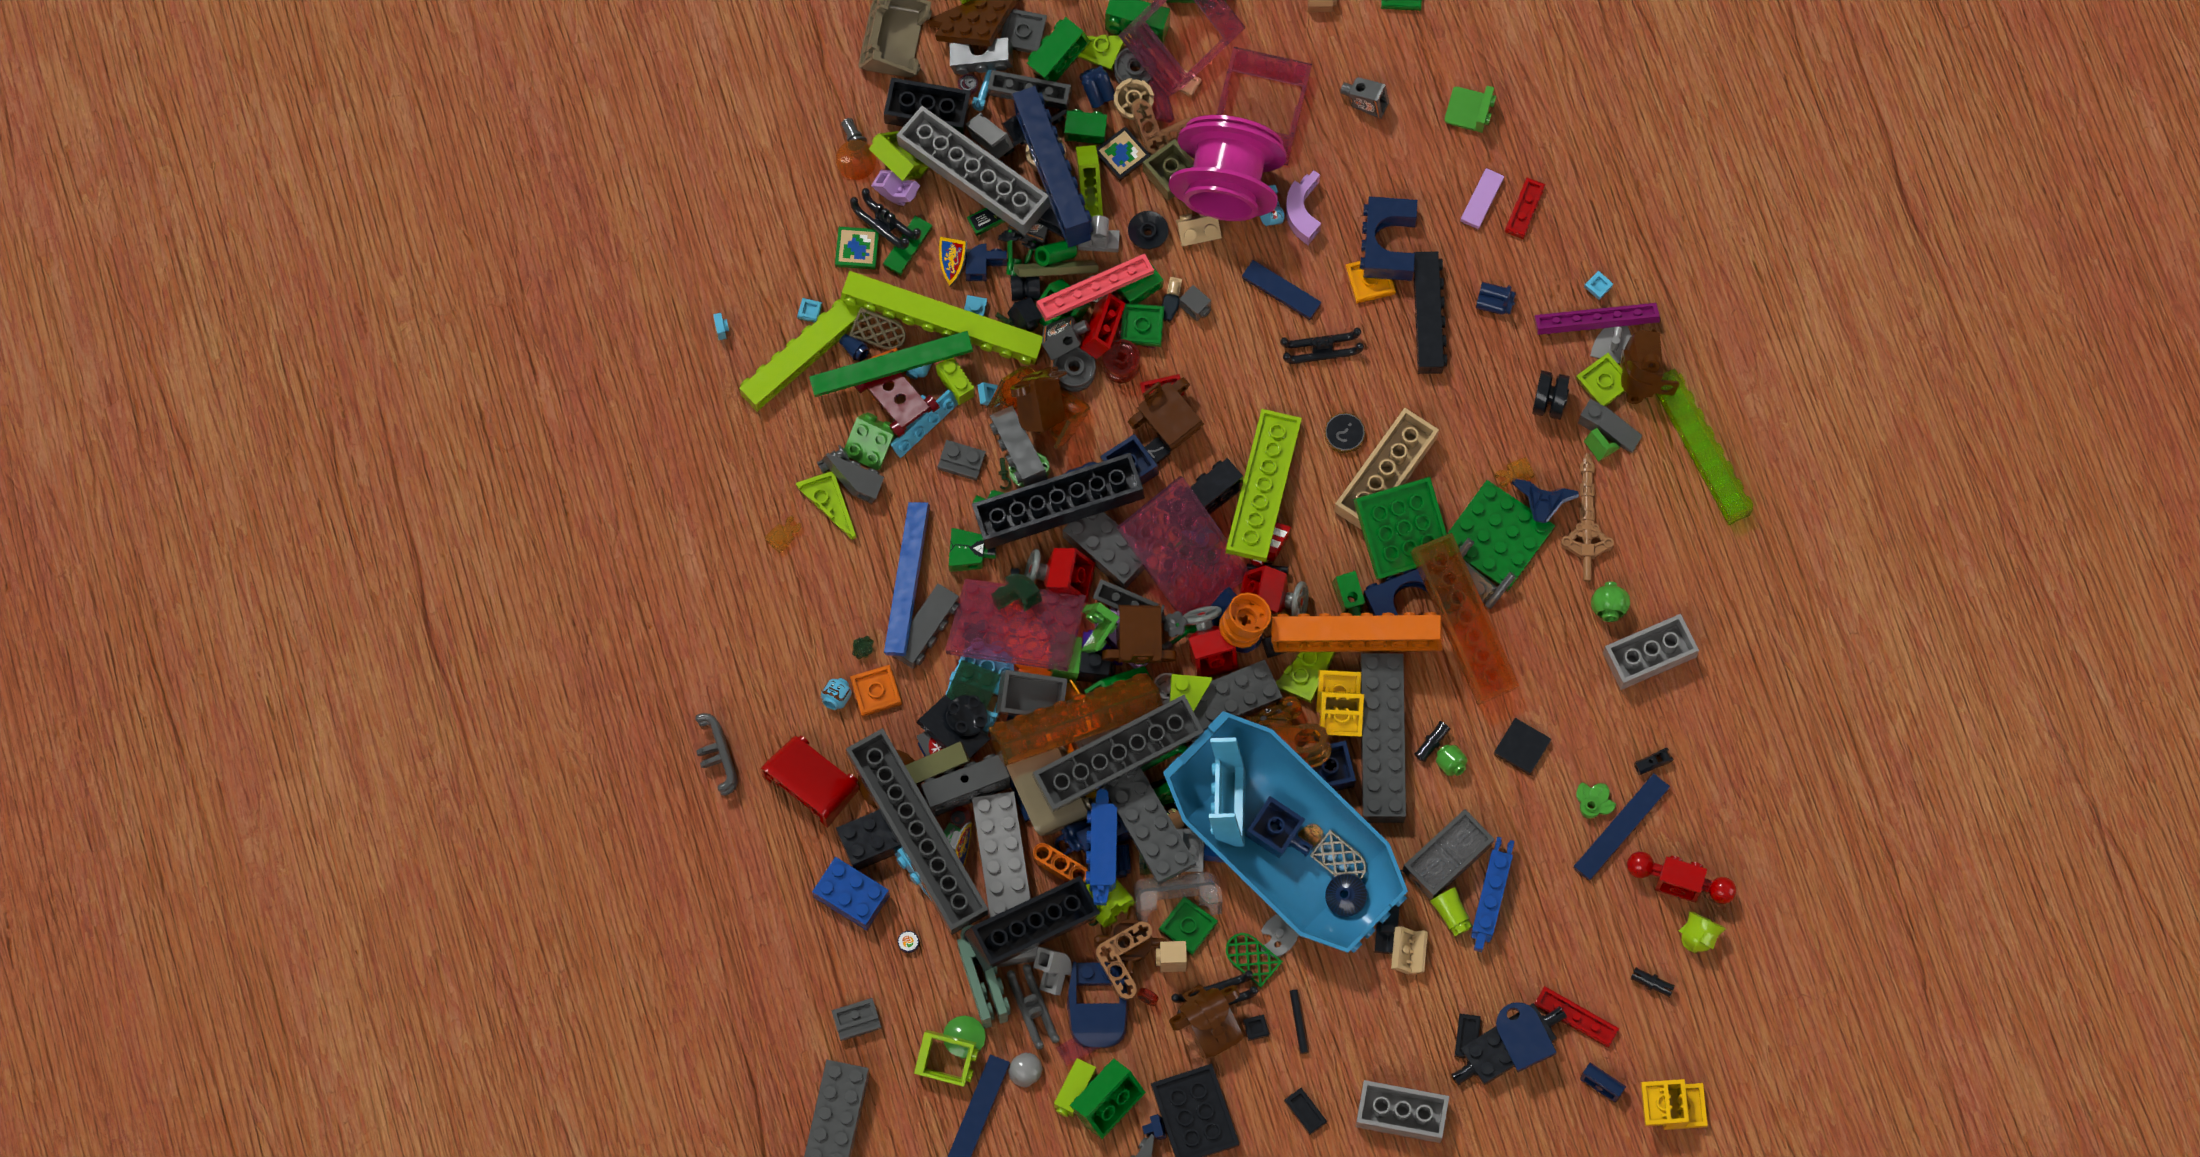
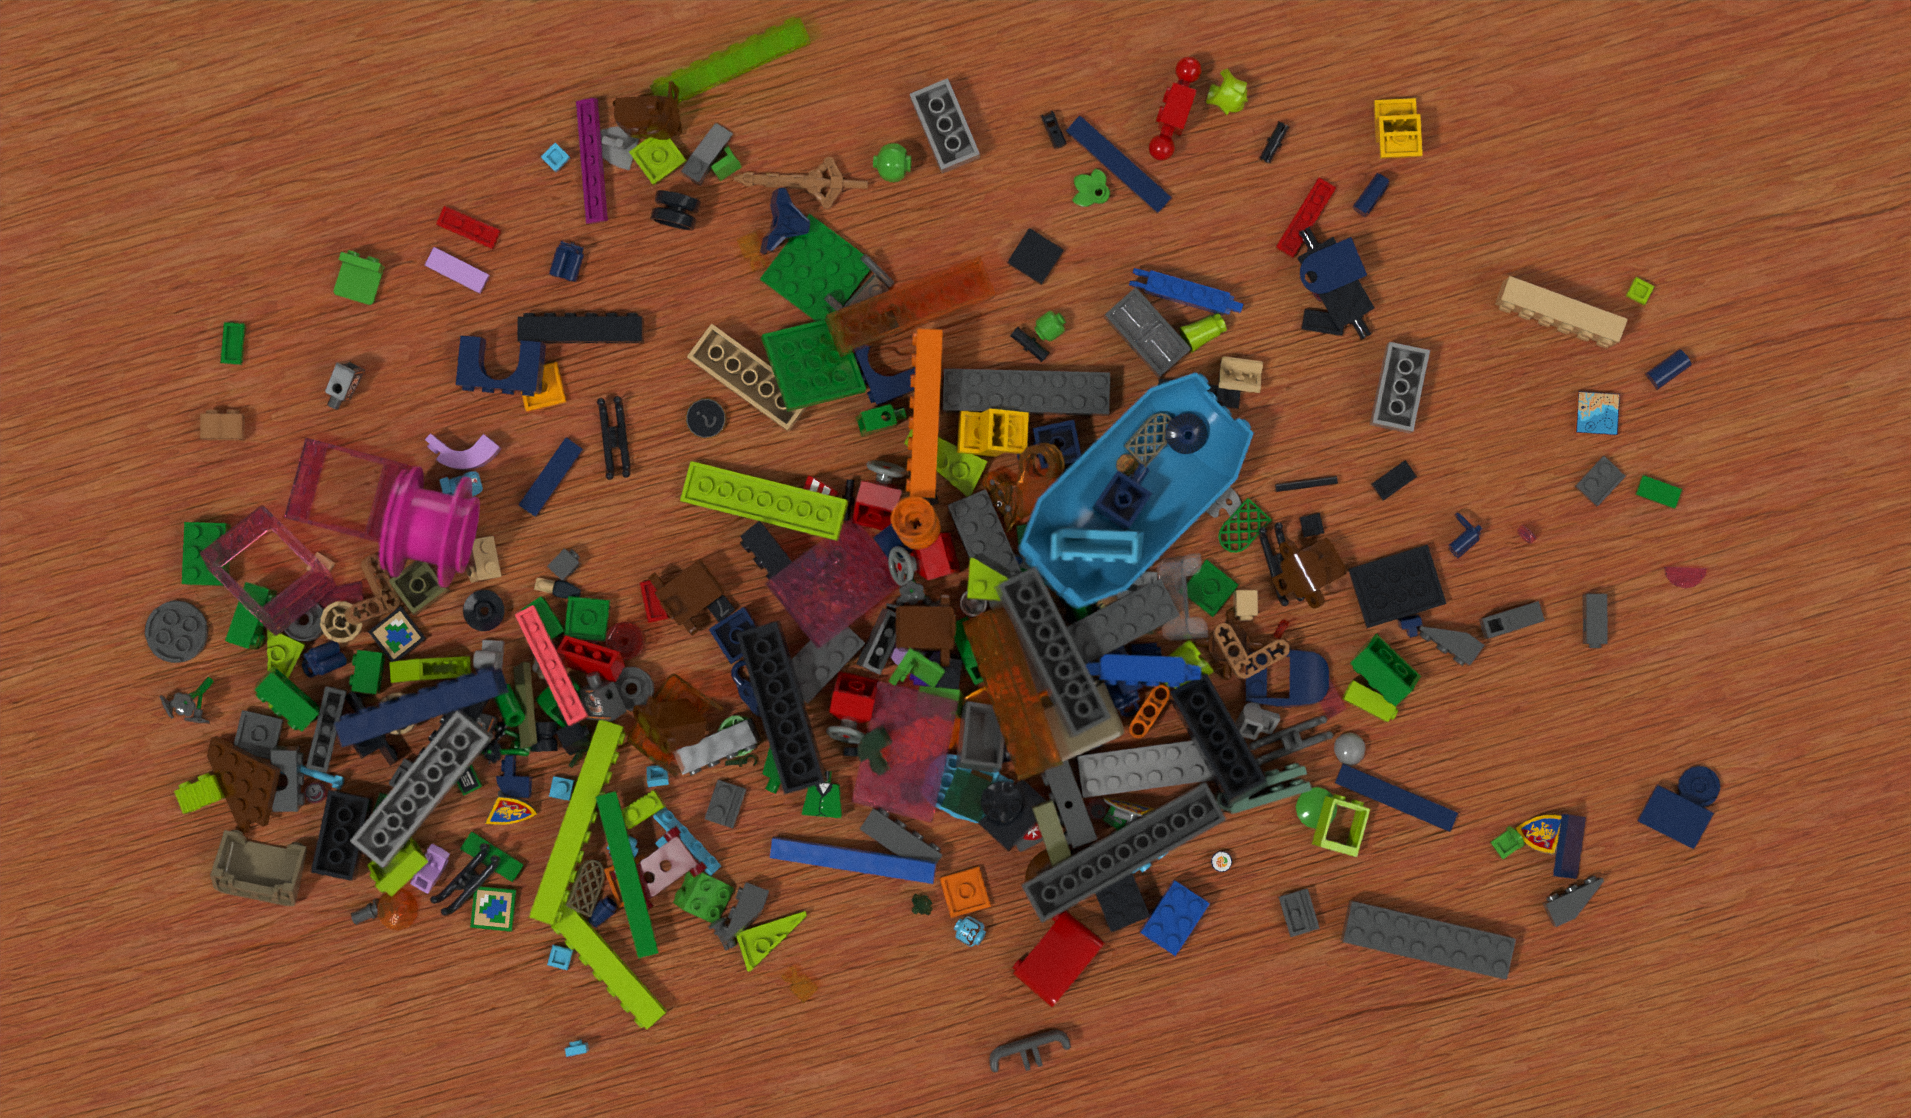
camera: 85 degrees left, 15 degrees up
light grey window [965,112,1014,159] -> none

